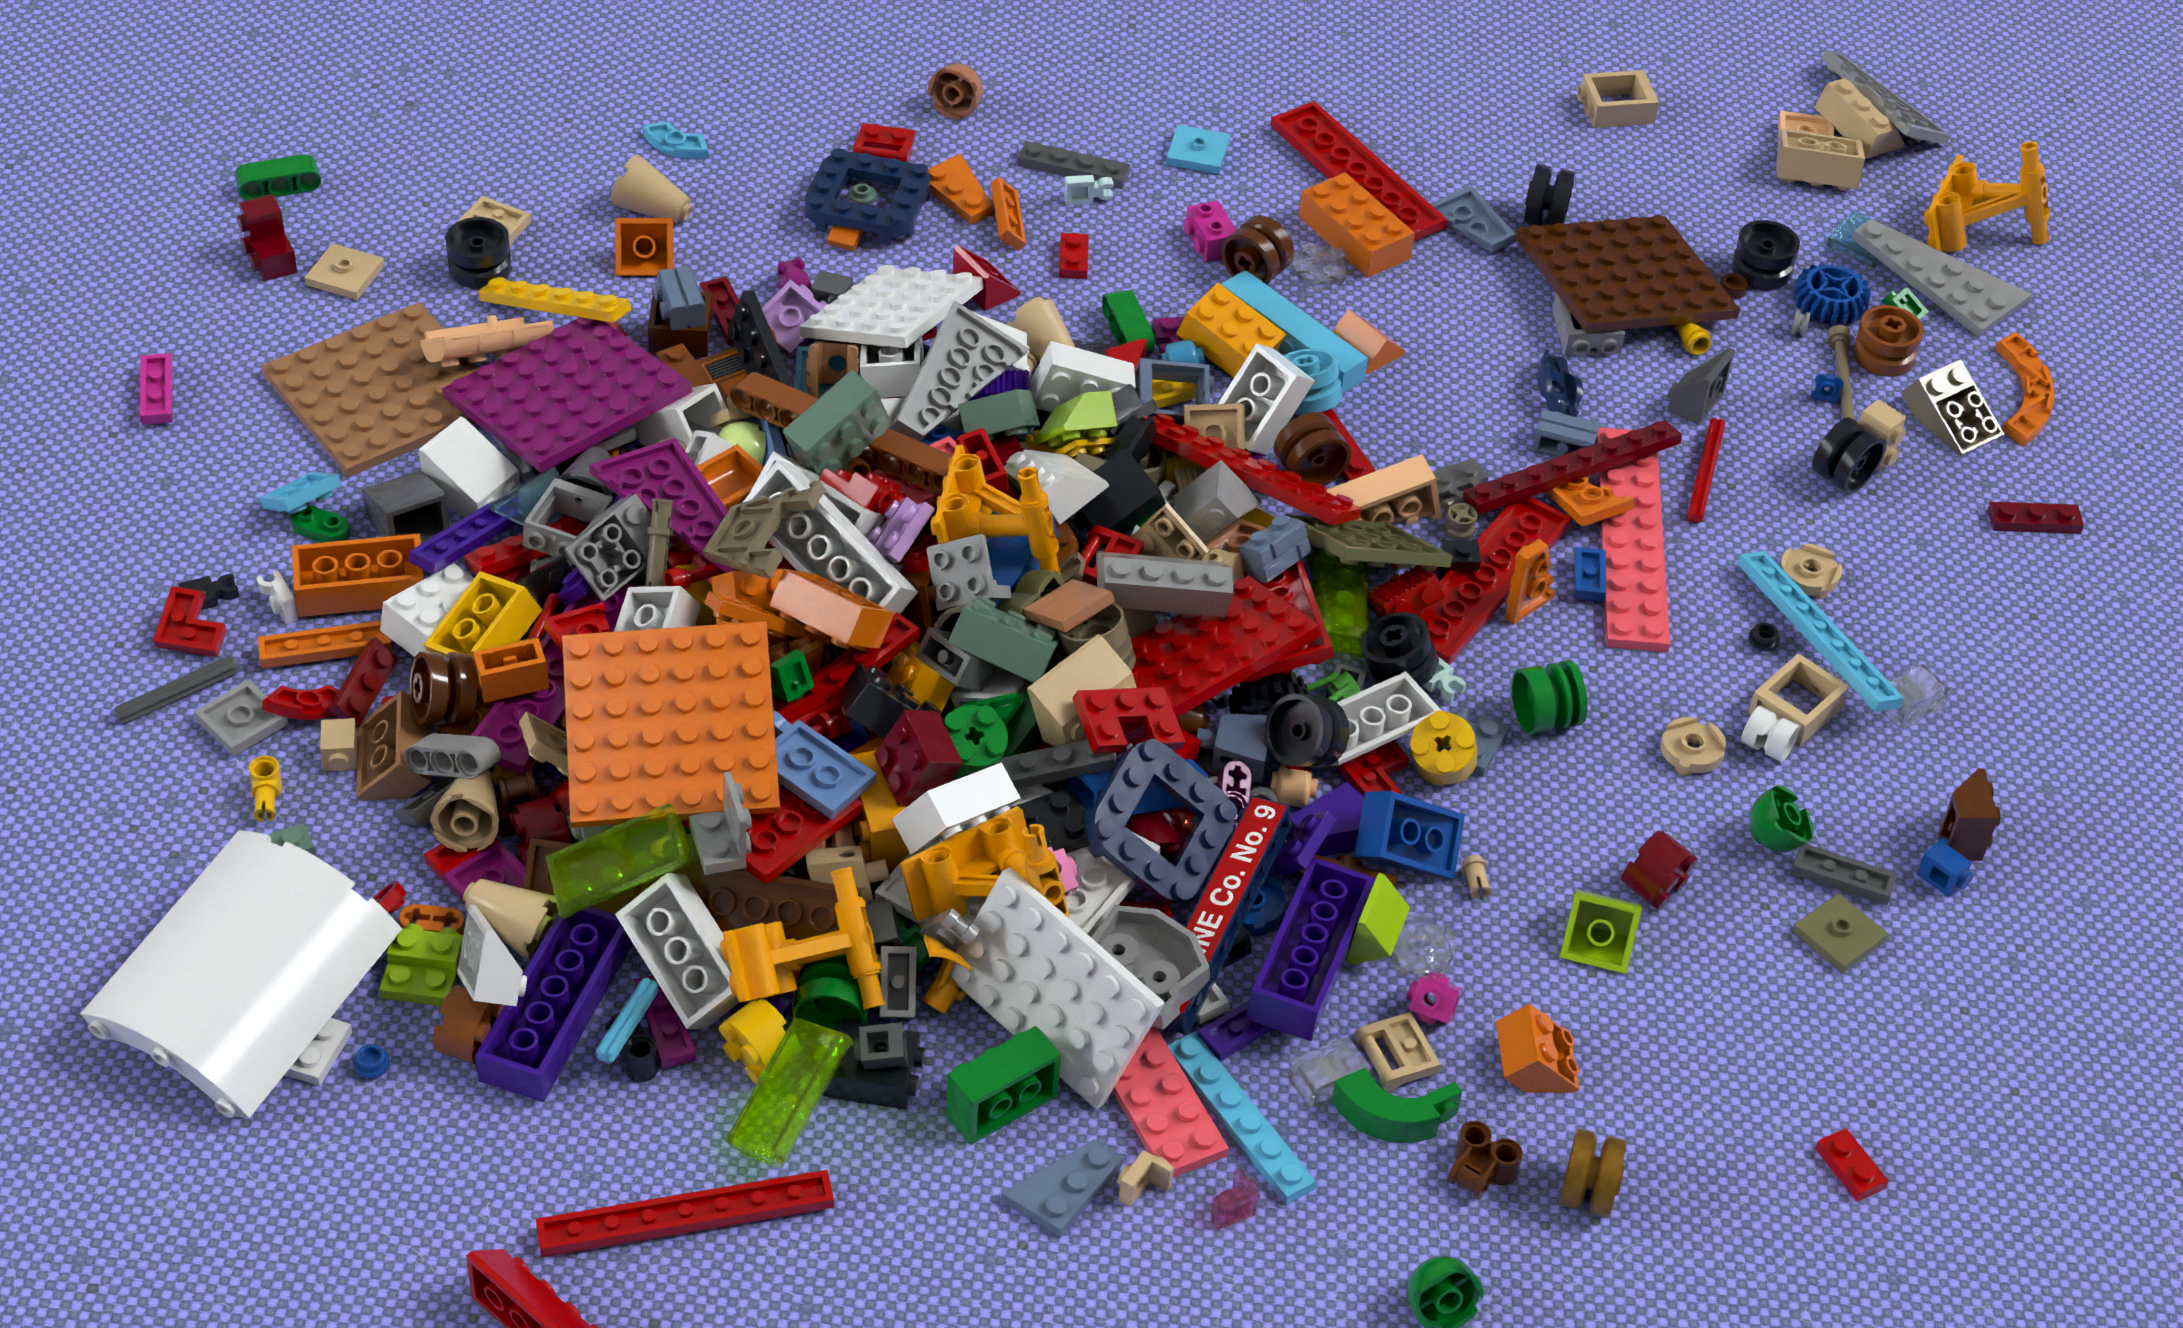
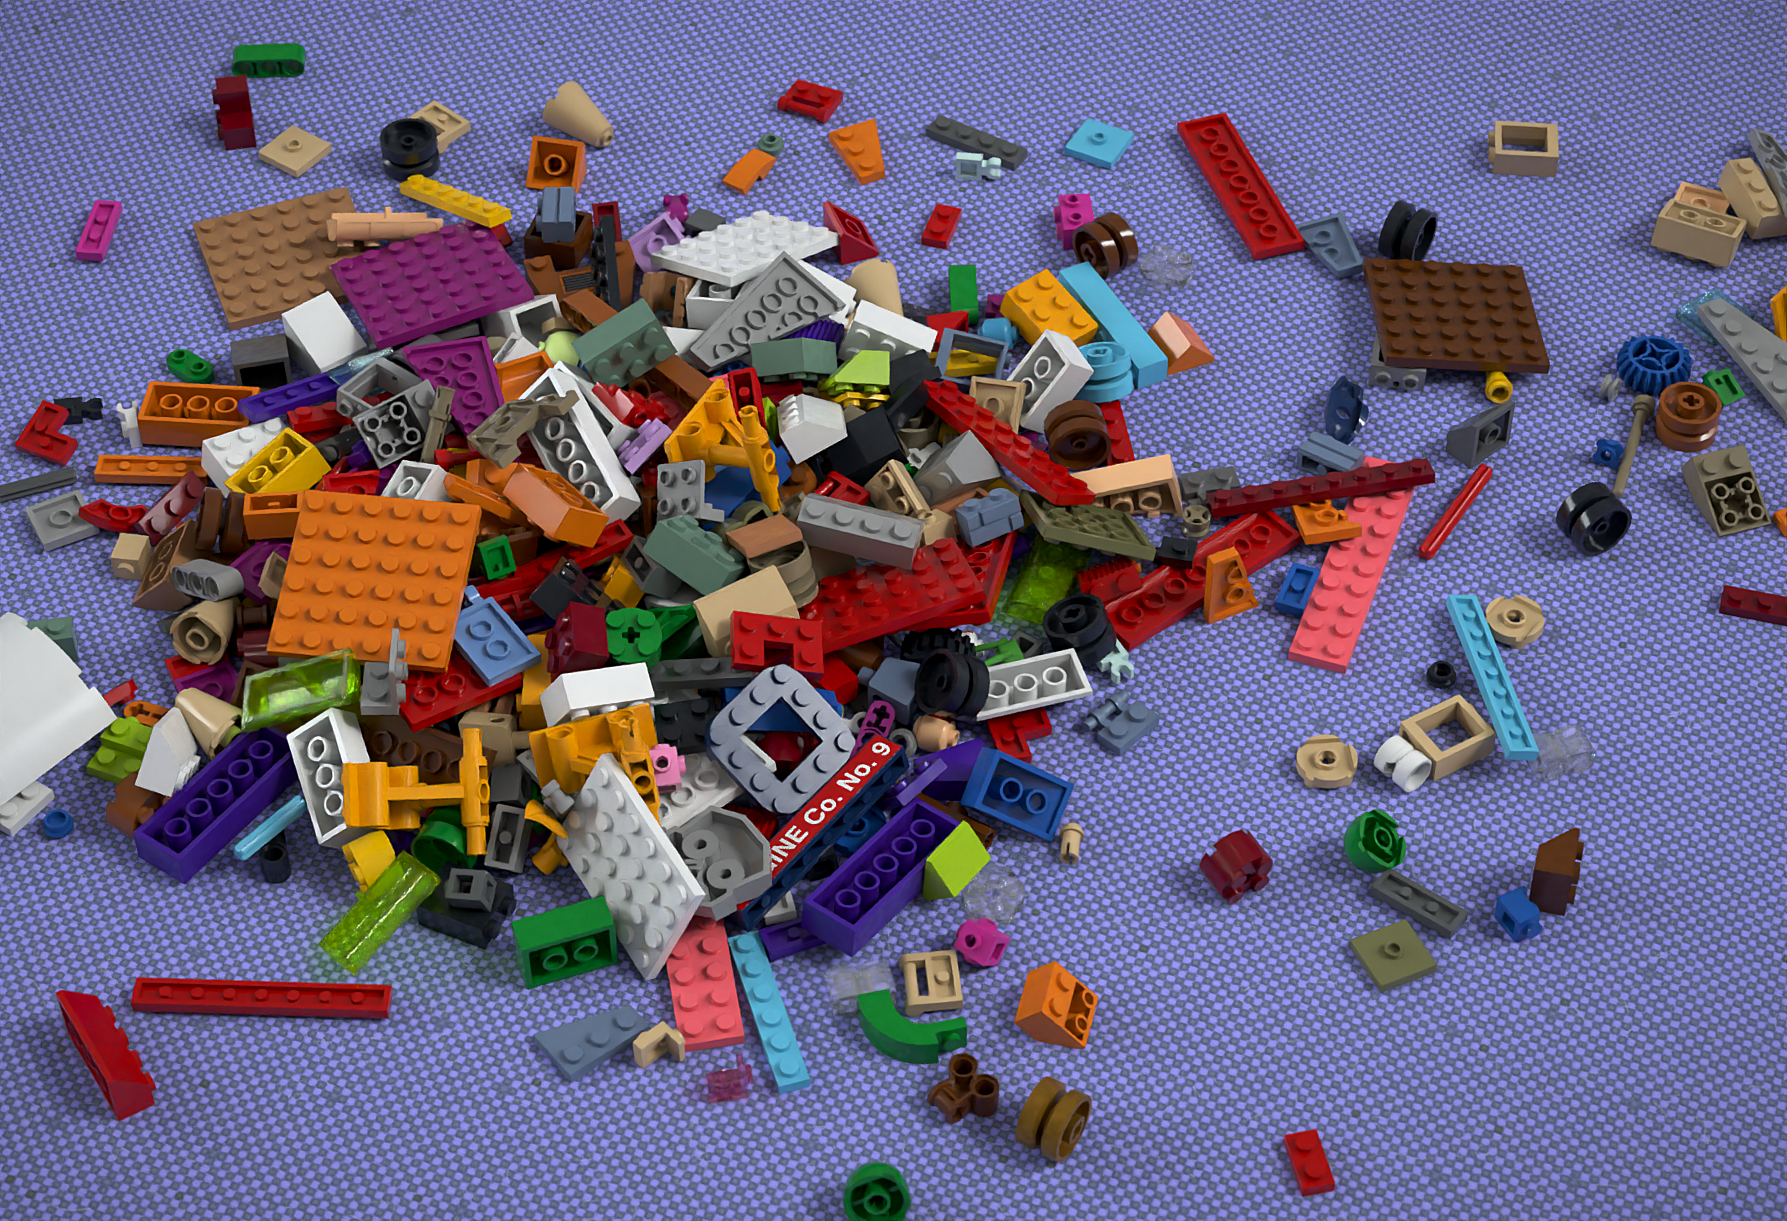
camera: 20 degrees right, 0 degrees up
yellow pin [249,755,283,822] -> none
medium azure plate [259,472,342,514] -> none
magenta plate [635,975,696,1068] -> none
medium azure tile [642,121,709,159] -> none
dark blue plate [805,148,930,244] -> none
nougat cylinder [928,63,984,119] -> none
orange plate [991,176,1027,251] -> none
orange brick [1299,172,1415,278] -> none
yellow brick [1410,711,1478,786] -> none
green wheel [1511,660,1588,734] -> none
lime slope [1560,889,1642,974] -> none
reddish brown tile [1720,273,1748,299] -> none
black wheel [1731,220,1800,290] -> none
tan brick [1858,400,1906,472] -> none

